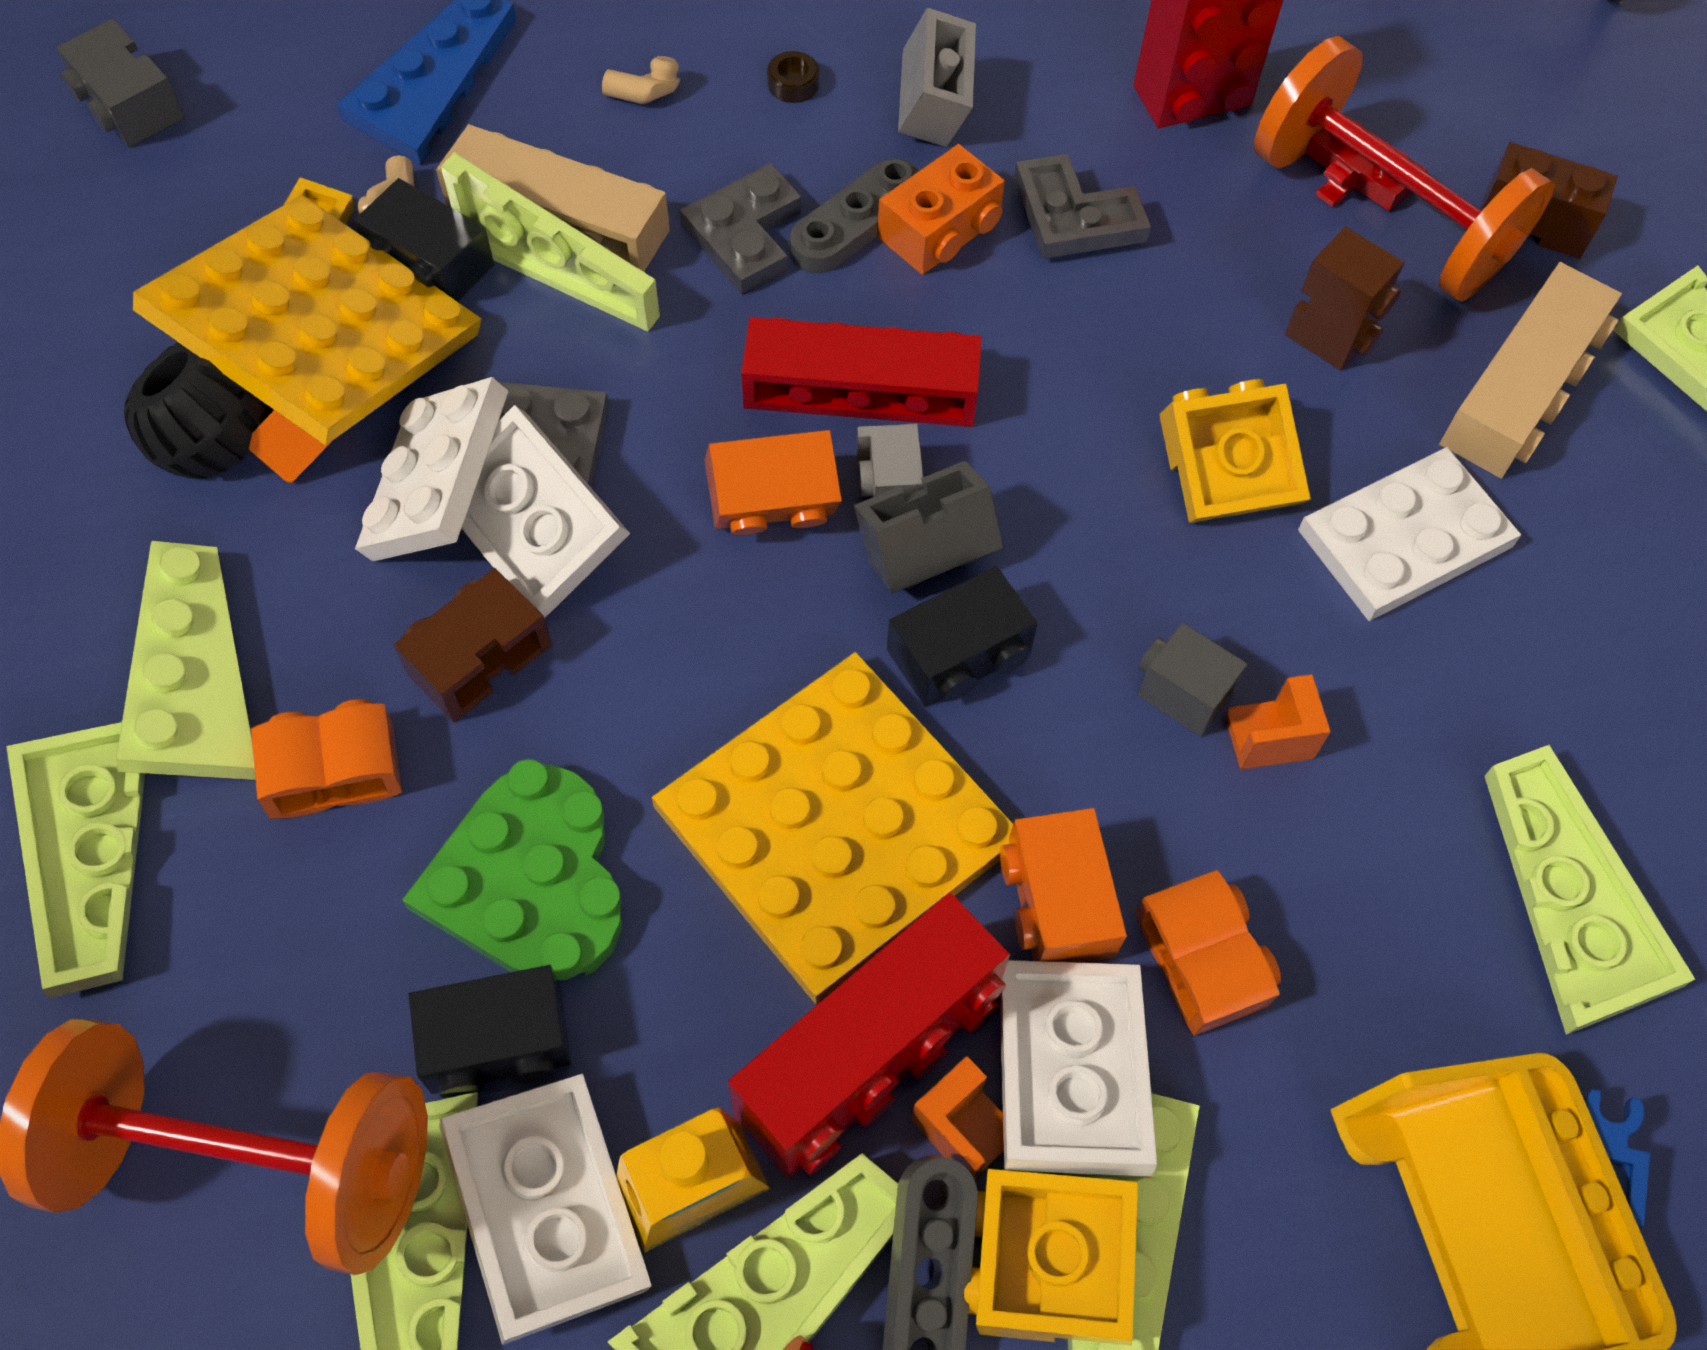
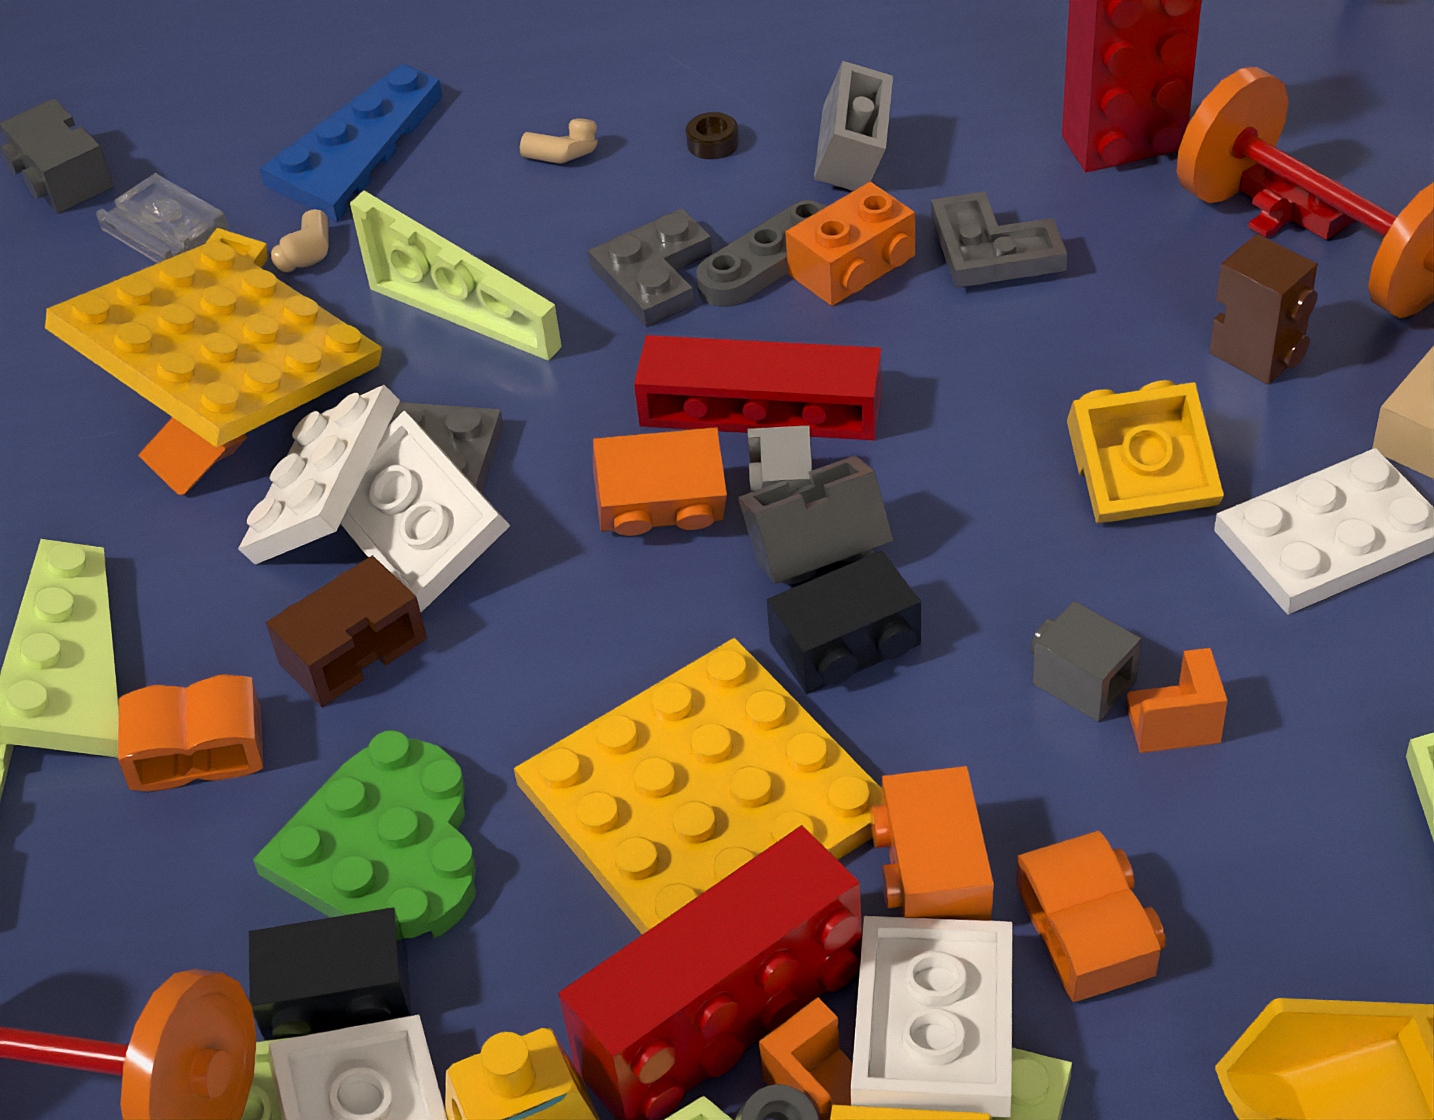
camera: 10 degrees right, 15 degrees down
black wheel [124,342,274,479] -> none
black brick [354,178,495,302] -> none
tan brick [436,124,670,271] -> none
none -> clear plate [96,173,229,263]

